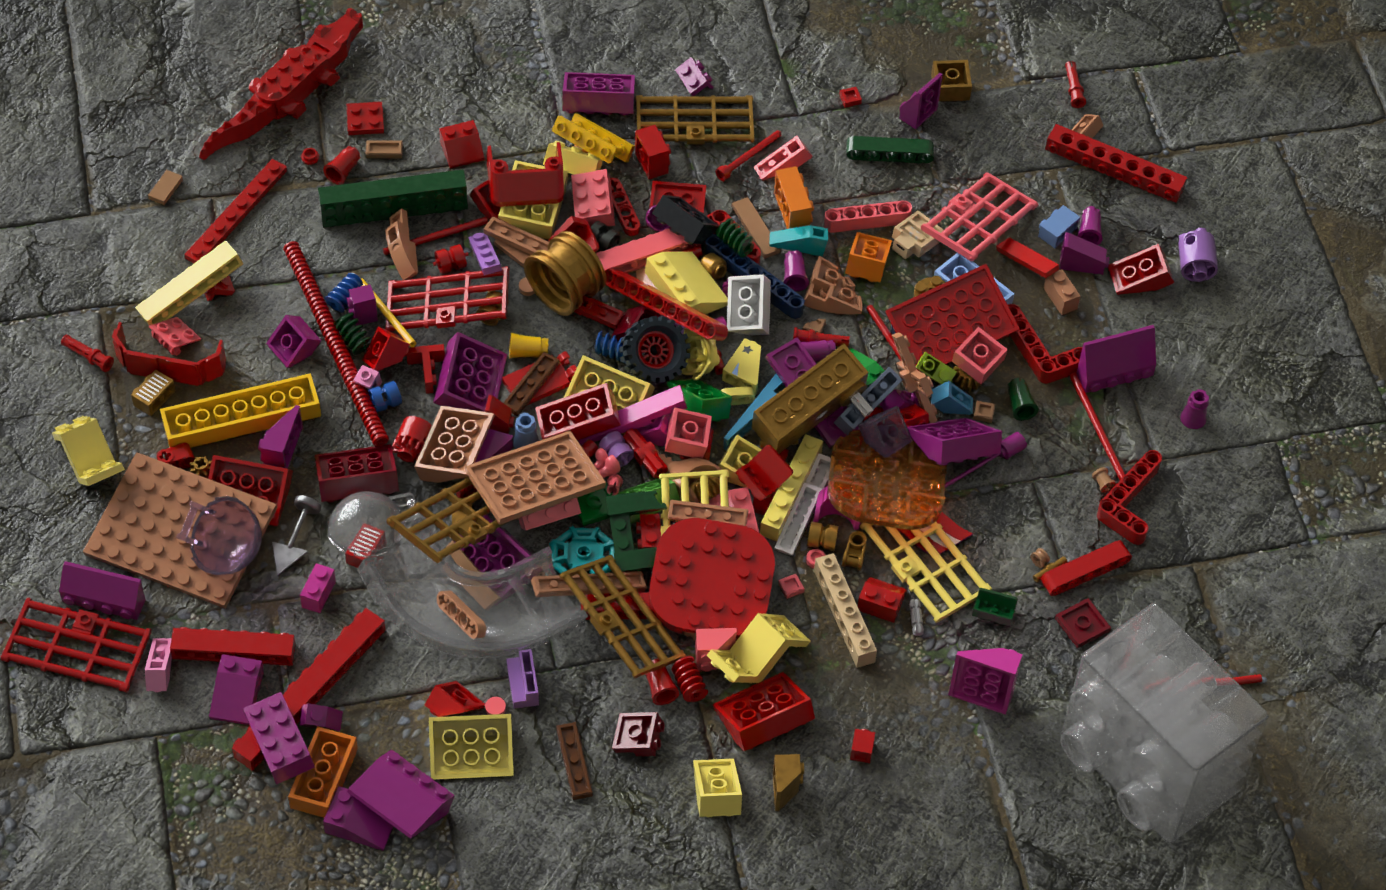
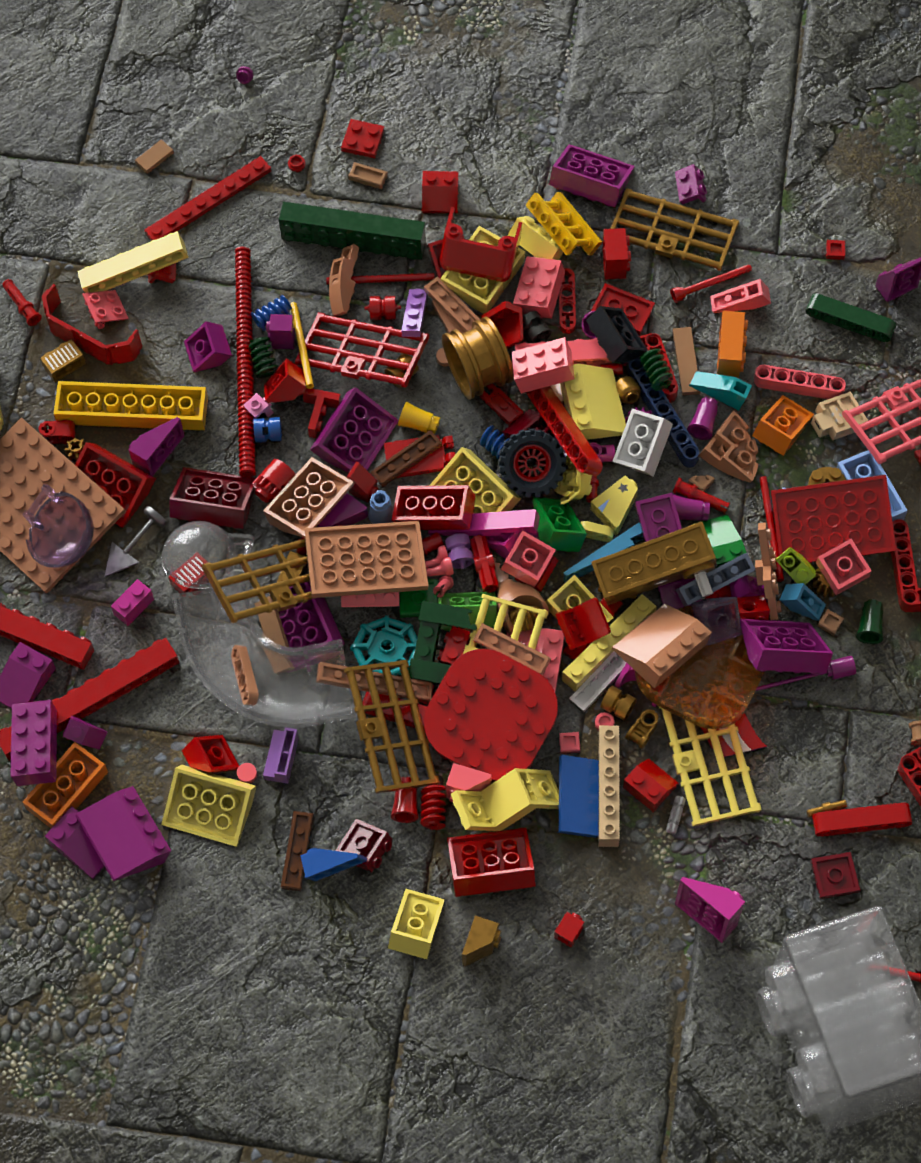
camera: 25 degrees right, 10 degrees up
red animal [199,8,363,160] -> none
red plant [323,146,361,185] -> none
dark green bracket [972,588,1018,626] -> none
medium nougat bush [1030,548,1050,568] -> none
none -> magenta plate [236,66,254,84]
none -> blue slope [300,848,367,881]
none -> coral brick [512,337,574,393]
none -> blue tile [559,755,599,838]
none -> nougat slope [612,604,712,688]

